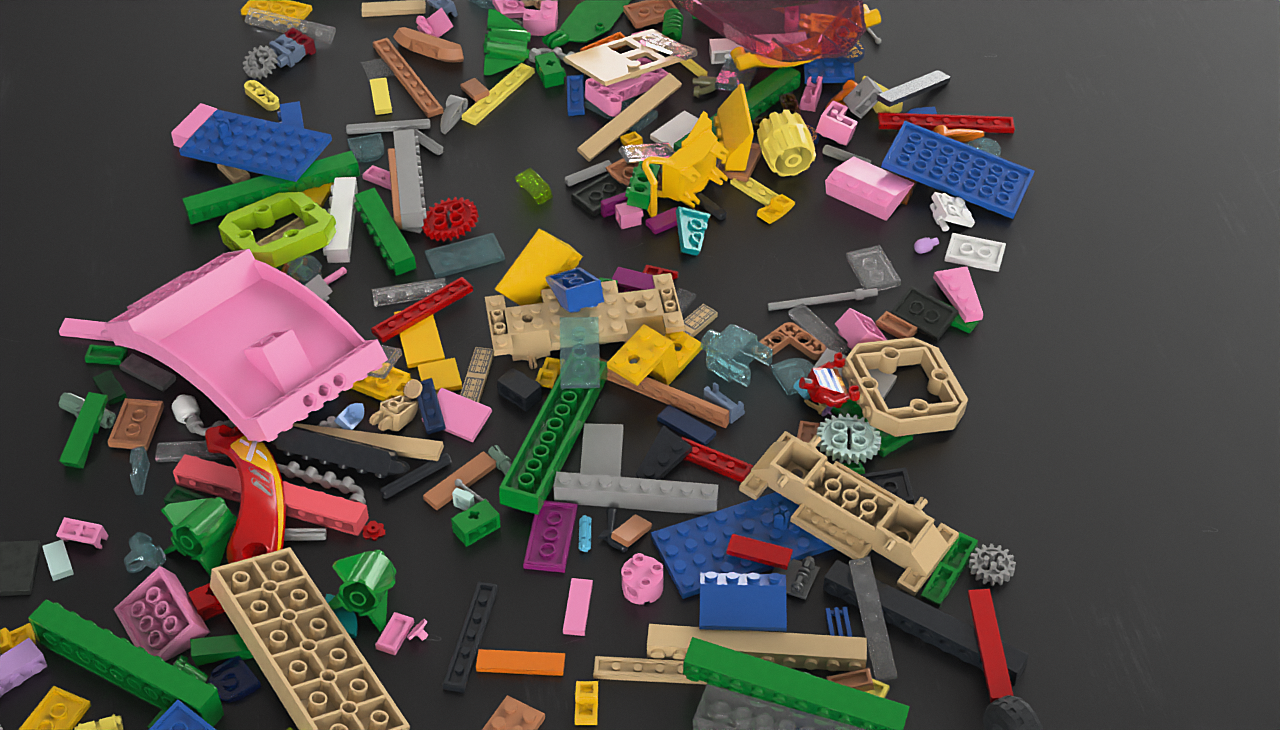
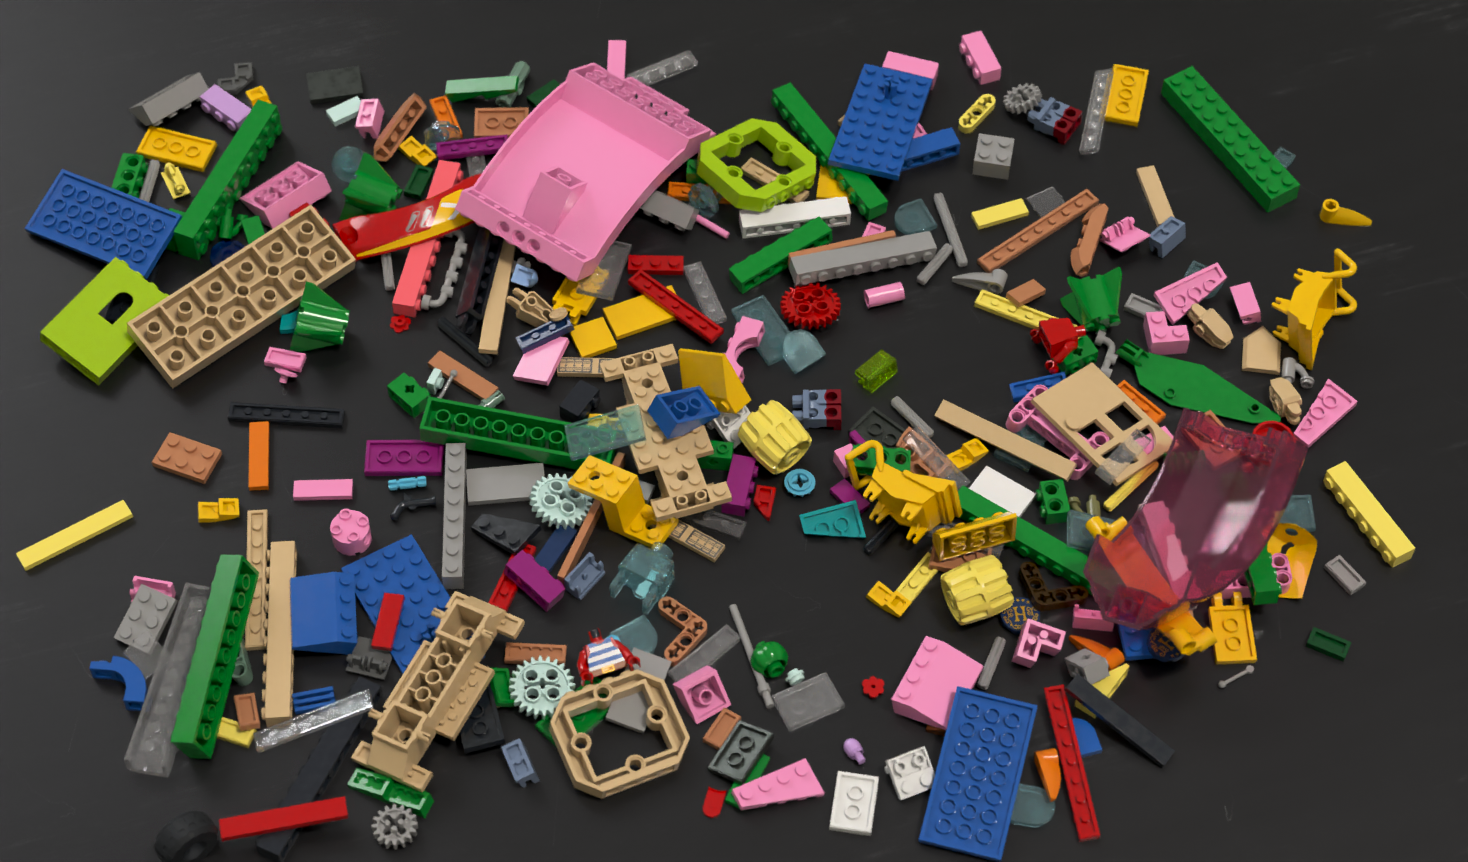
camera: 80 degrees right, 10 degrees up
nougat tile [611,514,652,547] -> none
none -> nougat brick [374,93,426,162]
none -> yellow slope [398,135,437,167]
none -> orange tile [429,95,463,142]
none -> magenta tile [436,134,508,160]
none -> sand blue hinge [501,738,540,787]
none -> magenta brick [504,550,565,612]
none -> light aqua gear [529,473,593,529]
none -> clear tile [627,50,697,86]
none -> red plate [628,255,684,275]
none -> red piece [703,787,727,818]
none -> bright pink arch [724,316,765,383]
none -> light yellow wheel [738,400,812,475]
none -> green plant [750,641,788,678]
none -> clear light blue tile [782,330,826,374]
none -> medium azure gear [784,469,815,497]
none -> light aqua plate [785,668,805,686]
none -> sand blue hips [792,389,841,430]
none -> red plant [862,676,884,698]
none -> bright pink pin [864,282,905,308]
none -> bright pink brick [959,31,1001,85]
none -> light grey brick [972,133,1014,180]
none -> red torso [1030,317,1086,374]
none -> green brick [1036,479,1071,525]

